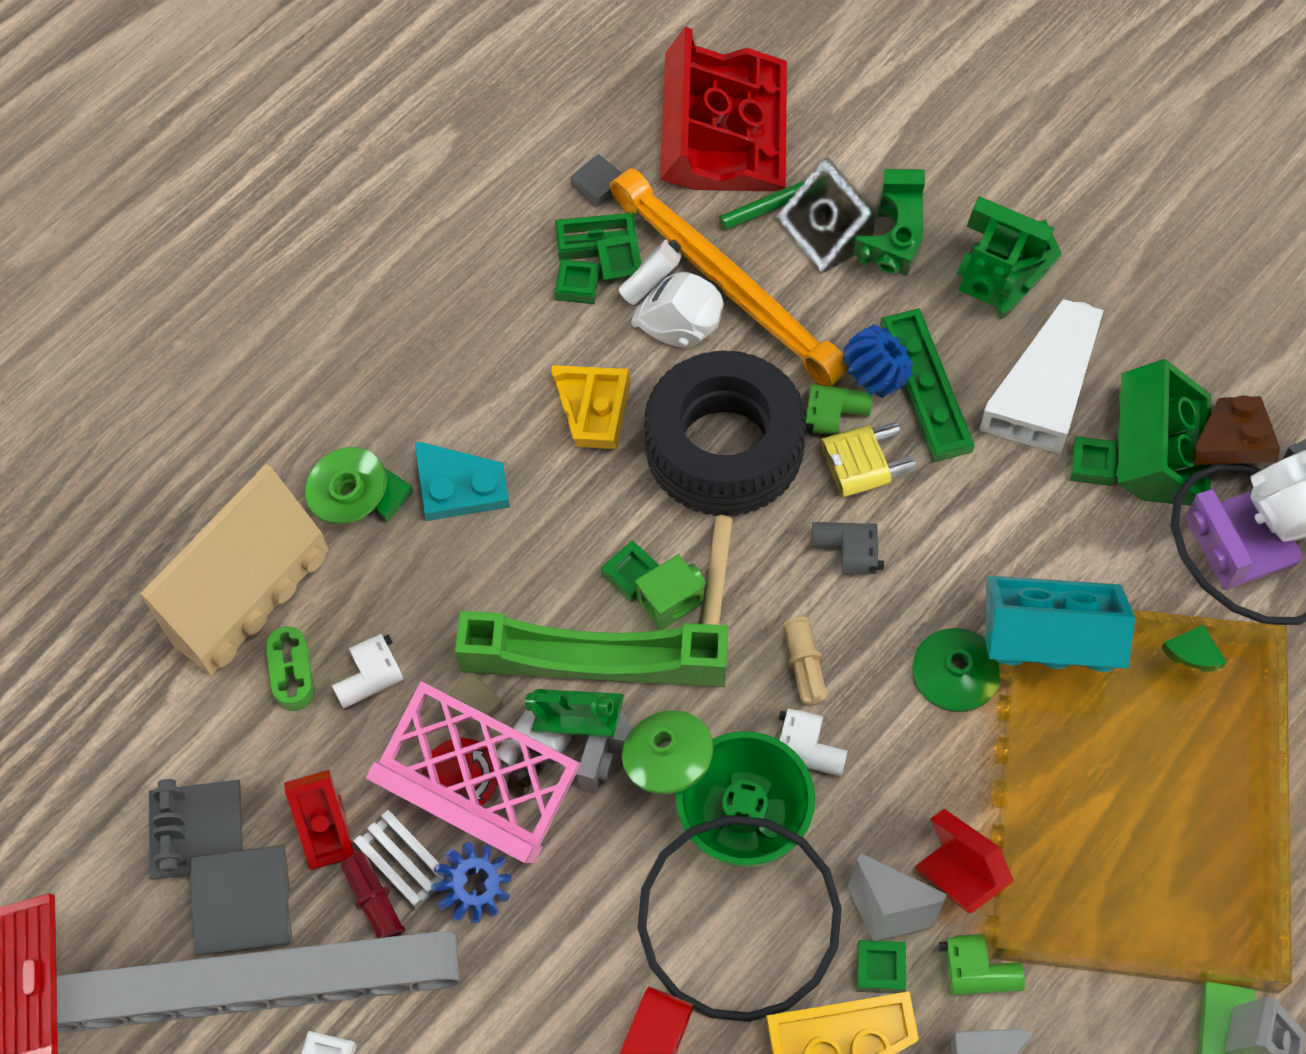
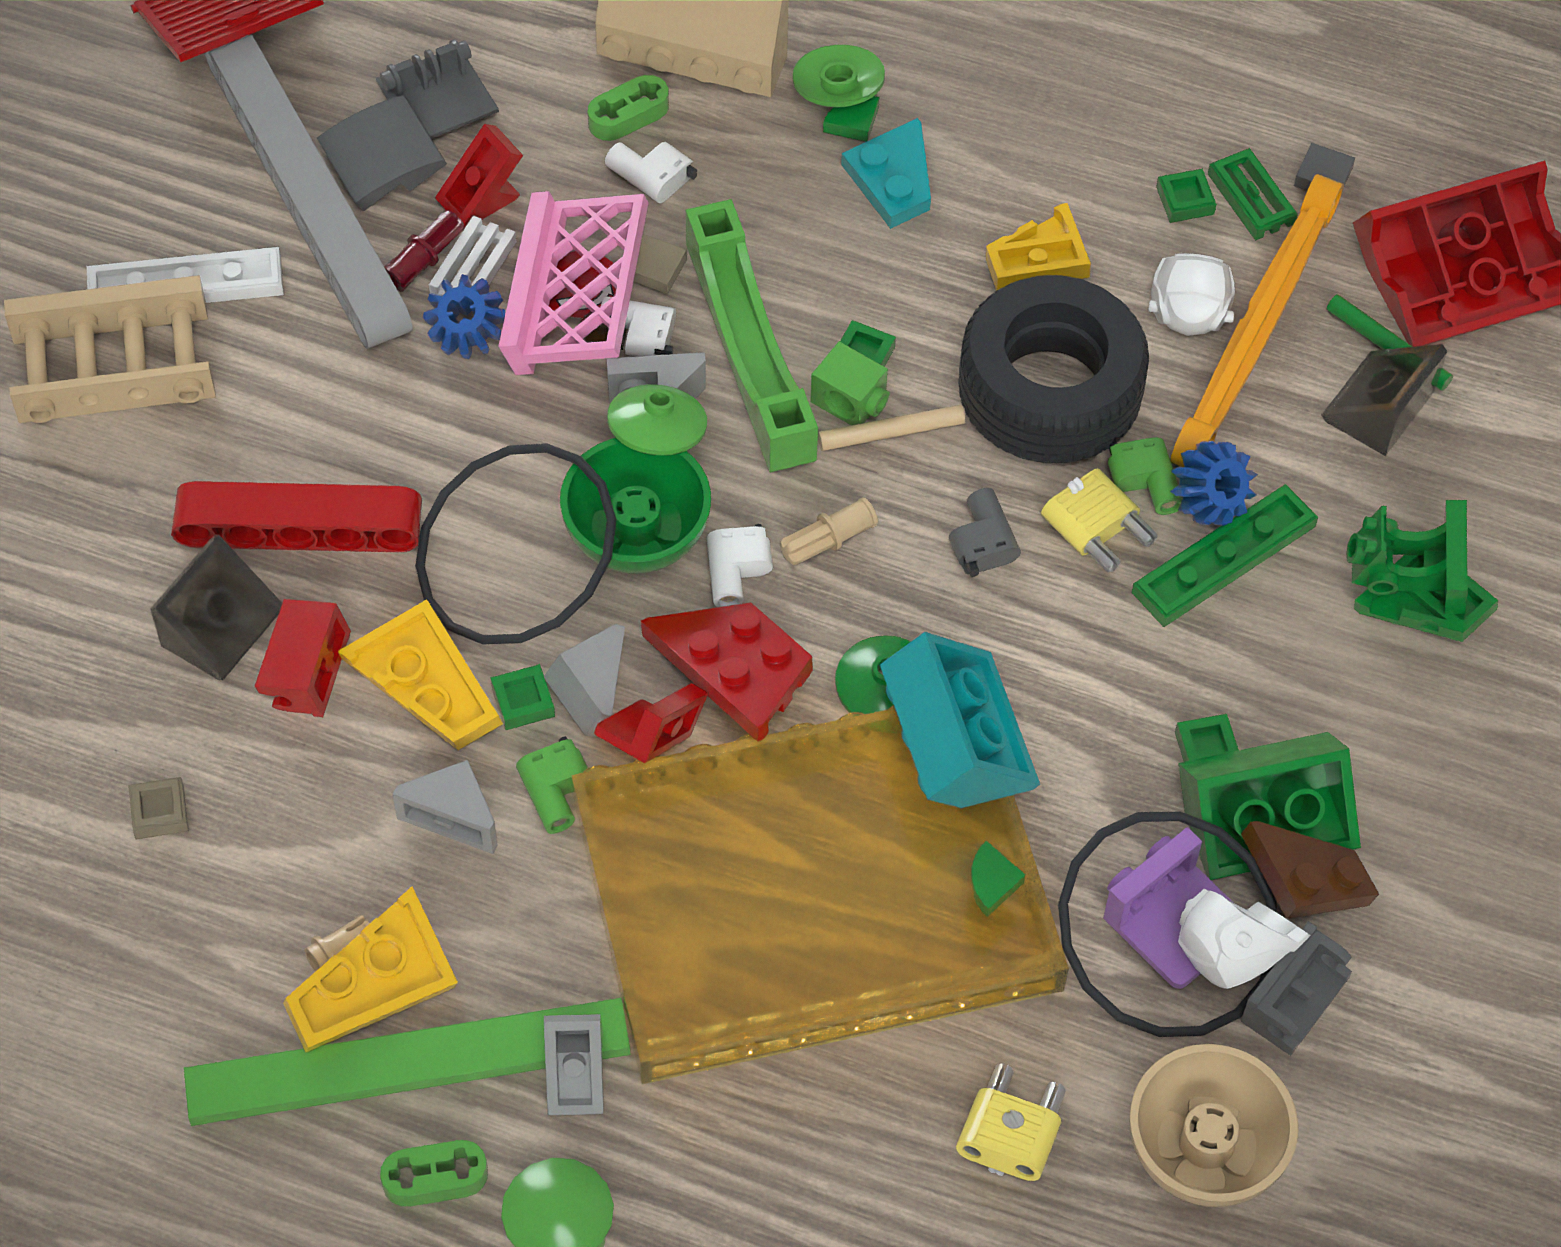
camera: 65 degrees right, 5 degrees down
green hinge [525,689,624,738] -> none
green tile [596,233,642,281] -> none
white piece [619,239,682,305] -> none
green tile [853,169,925,276] -> none
white slope [979,299,1104,454] -> none
none -> red wing [641,602,813,742]

